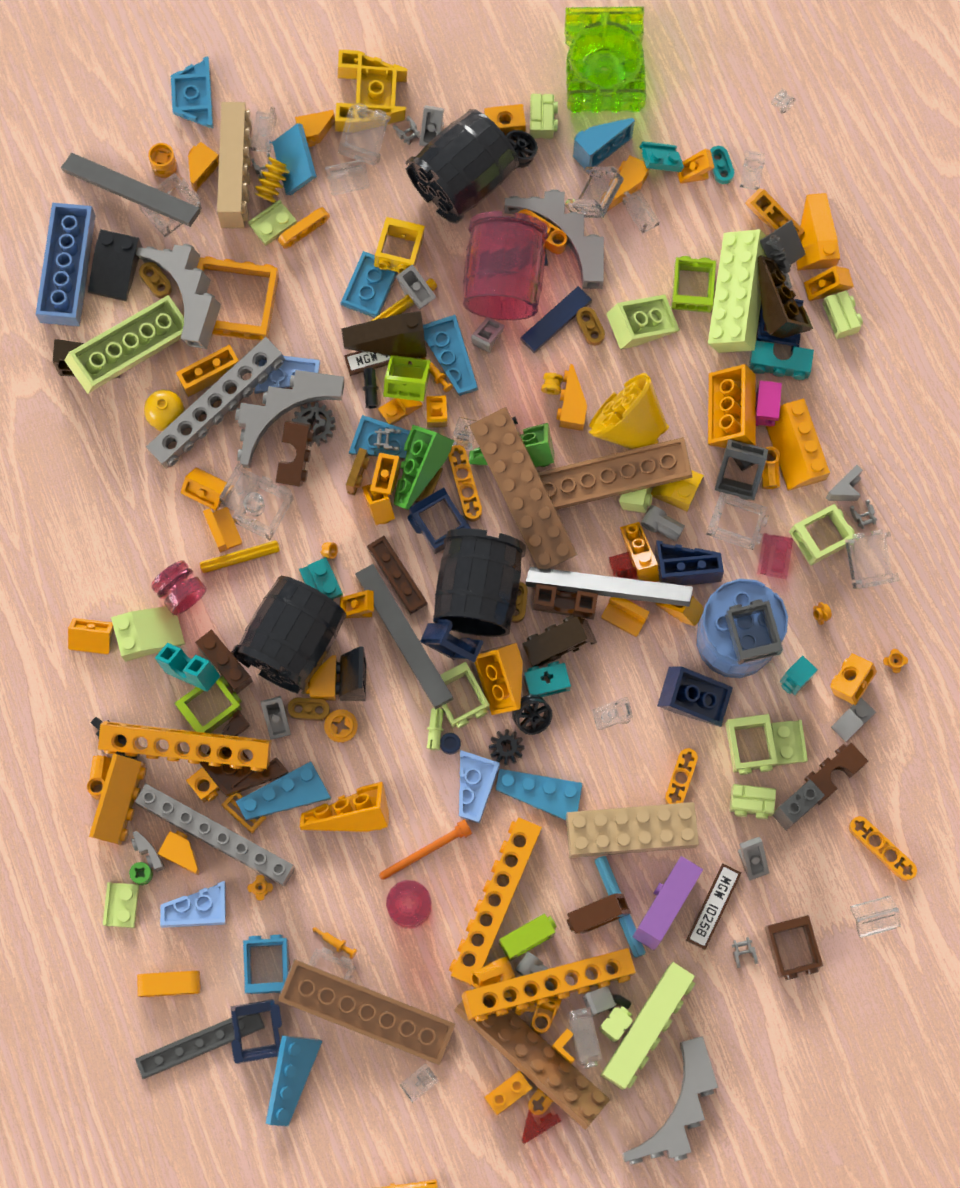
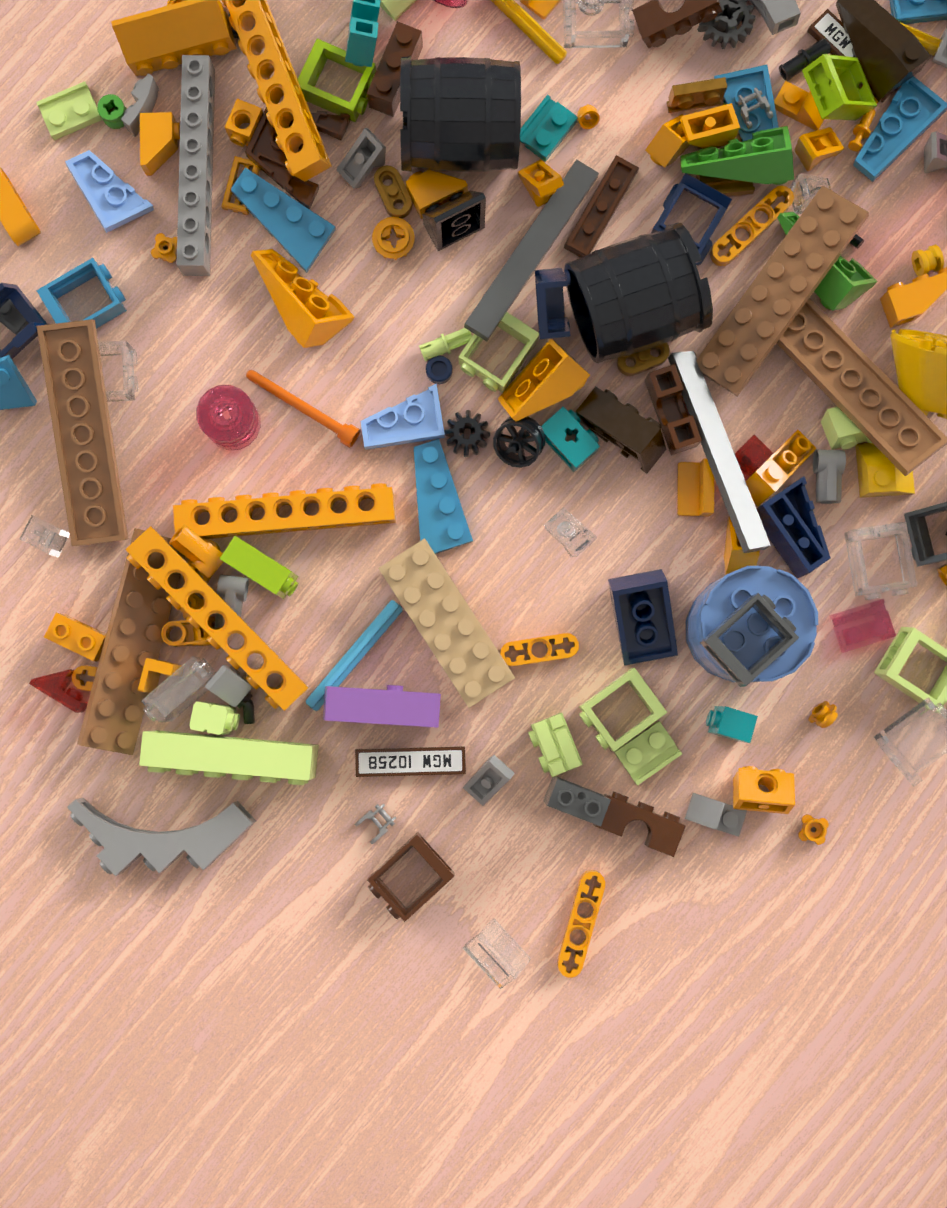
camera: 60 degrees right, 10 degrees up
light orange piece [312,927,357,959] -> none
reddish brown window [567,894,631,934] -> none

